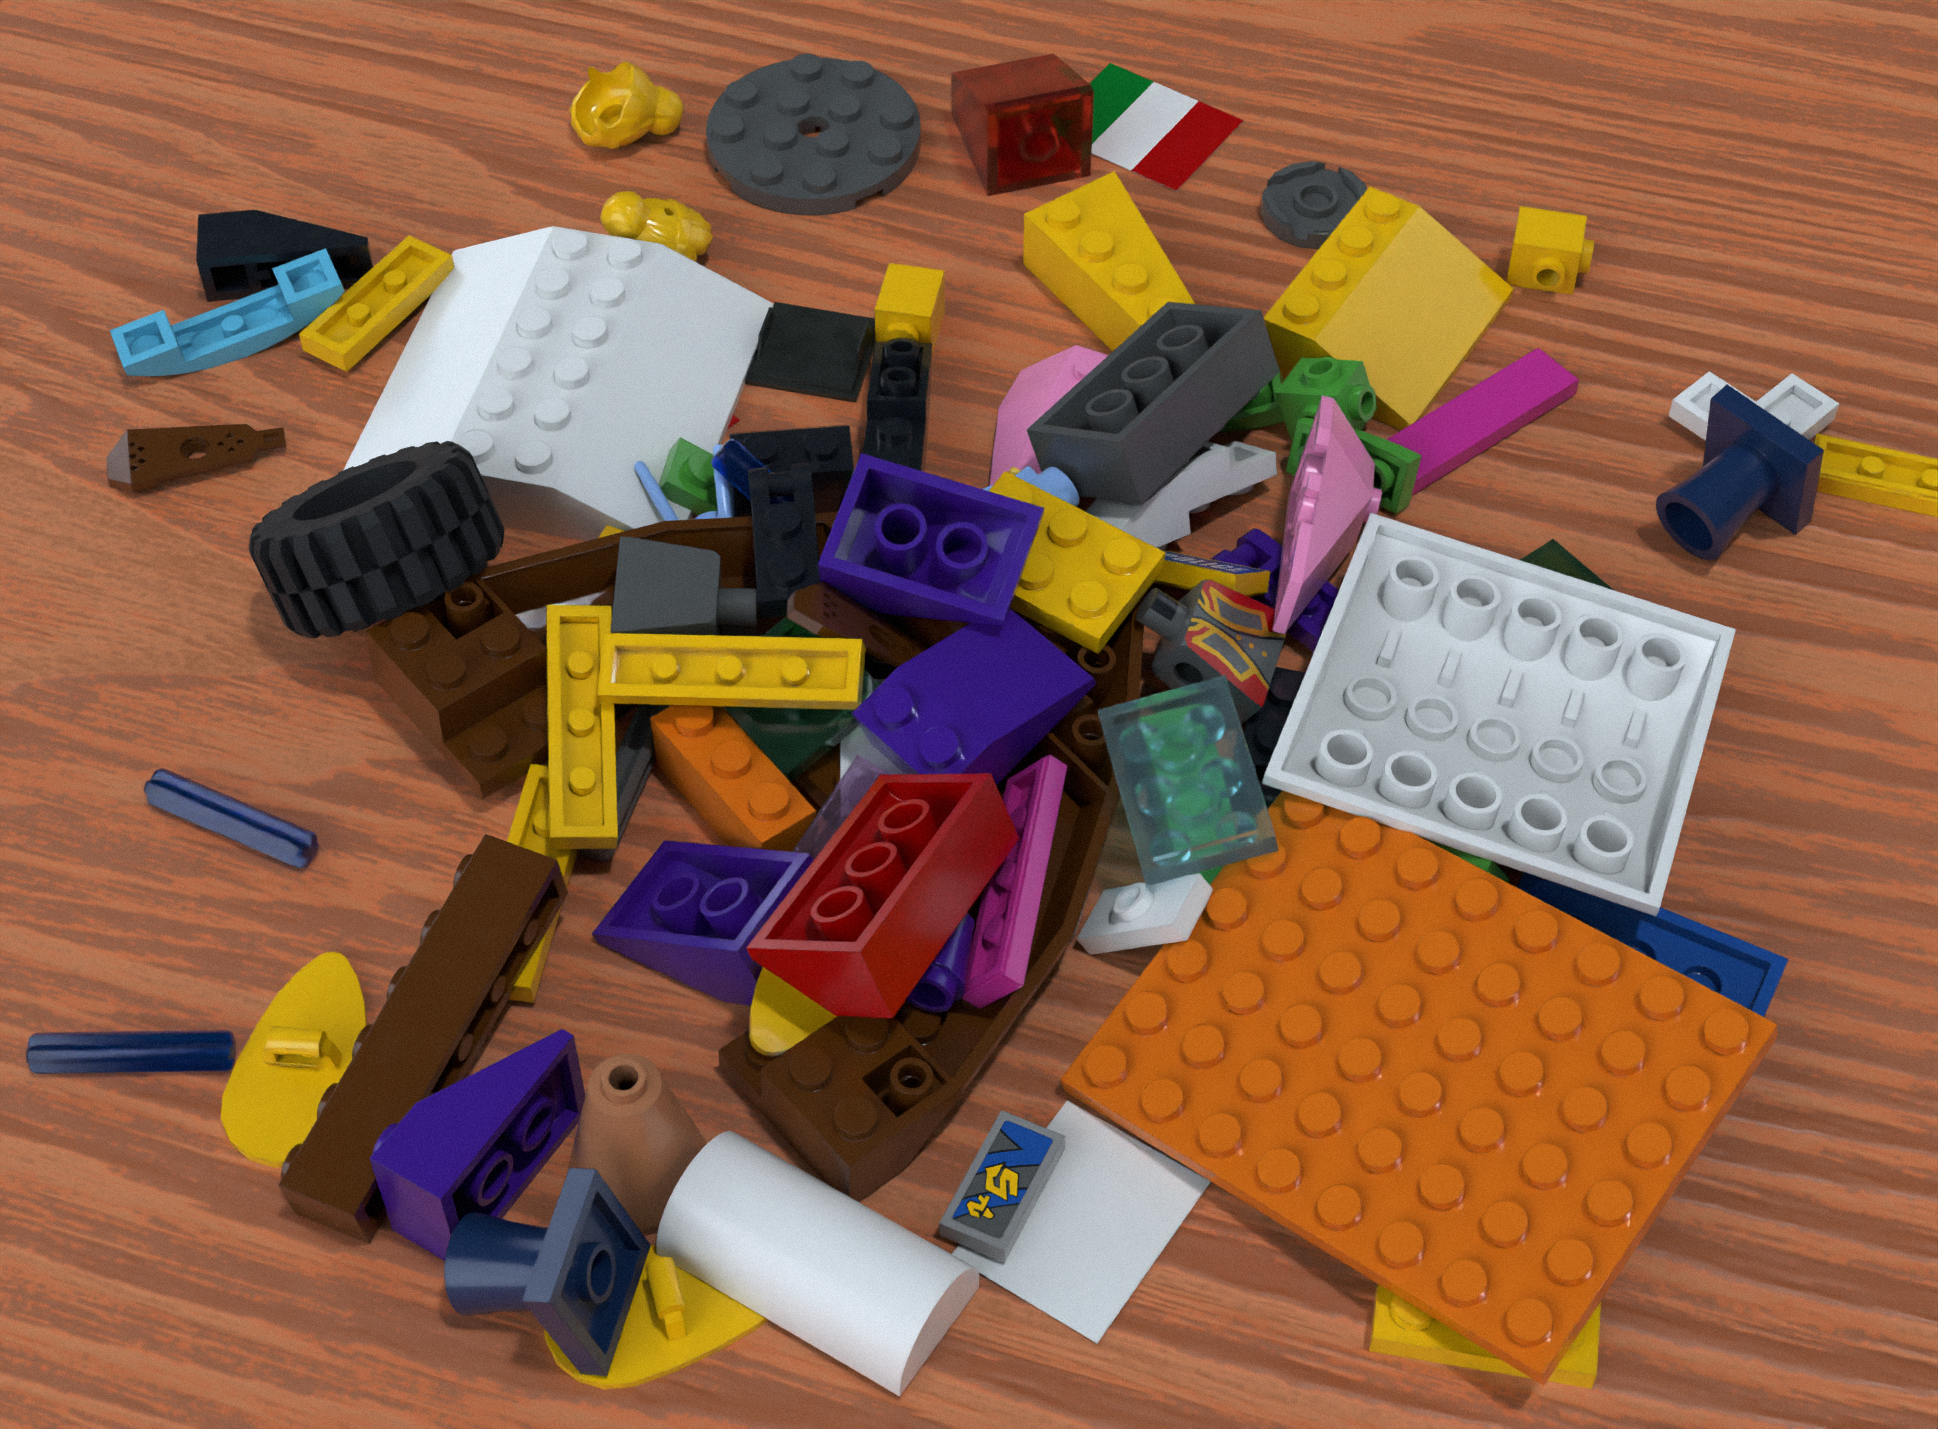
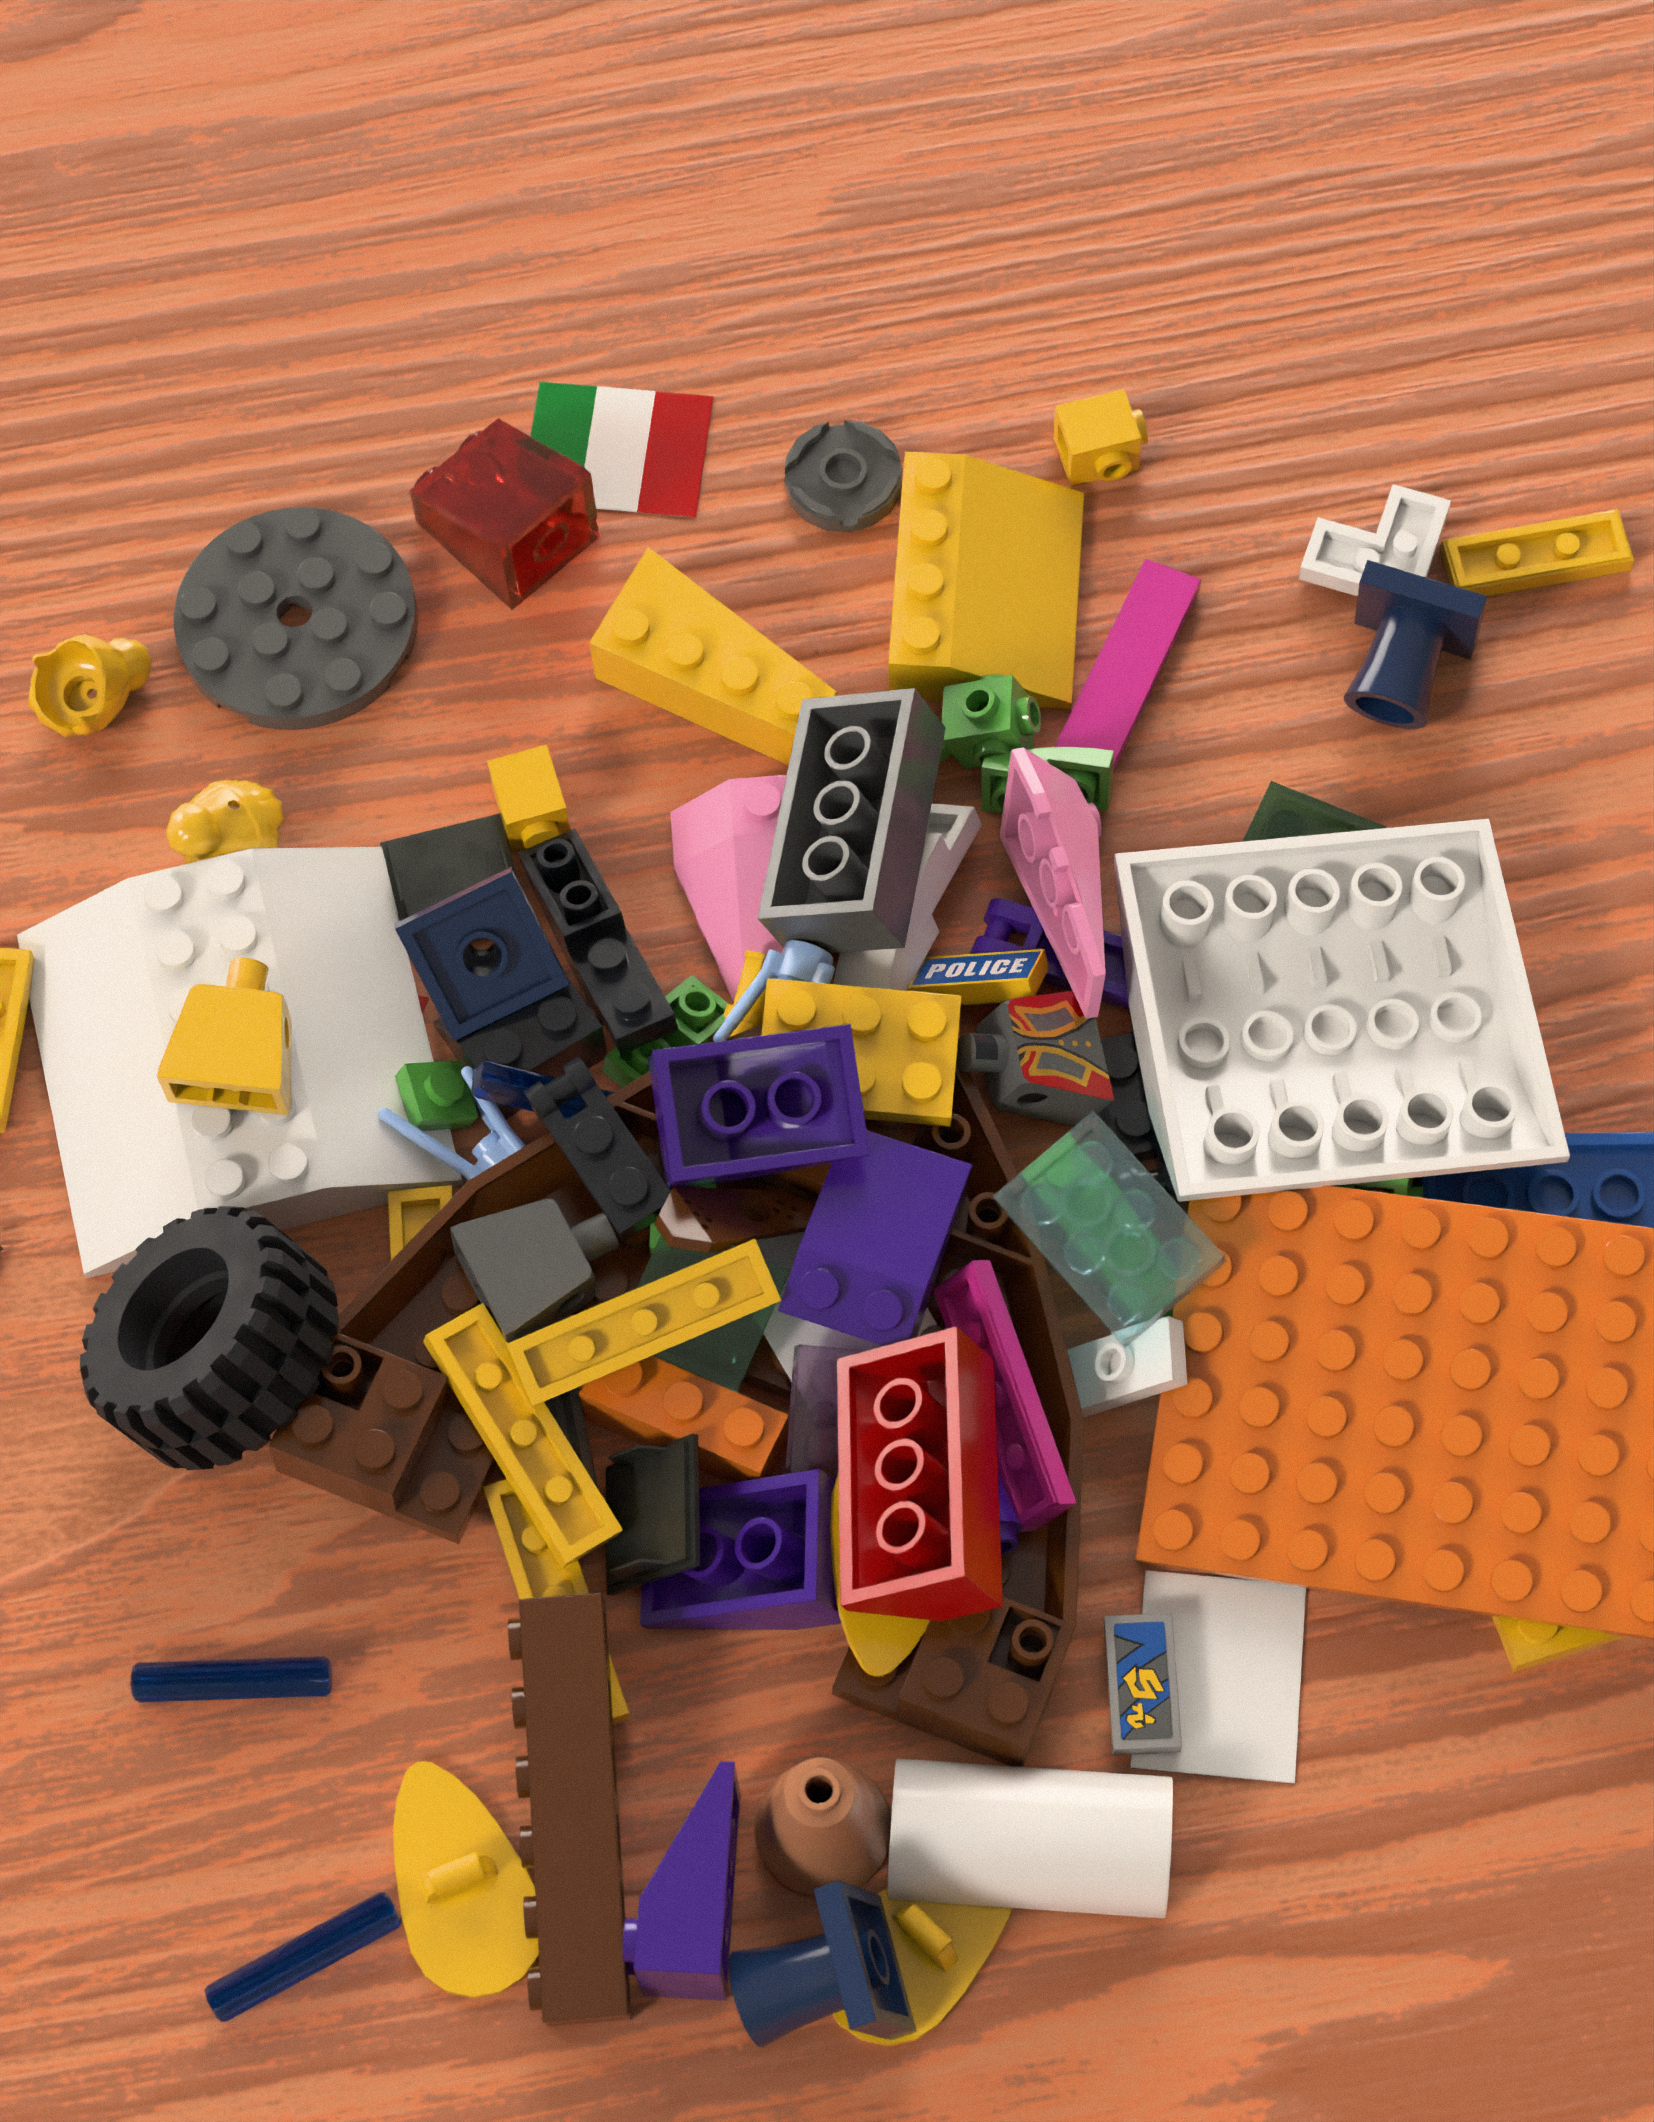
camera: 25 degrees left, 15 degrees up
none -> yellow torso [157,958,292,1115]
none -> dark blue plant [395,867,569,1041]
none -> pearl dark grey piece [606,1434,700,1596]

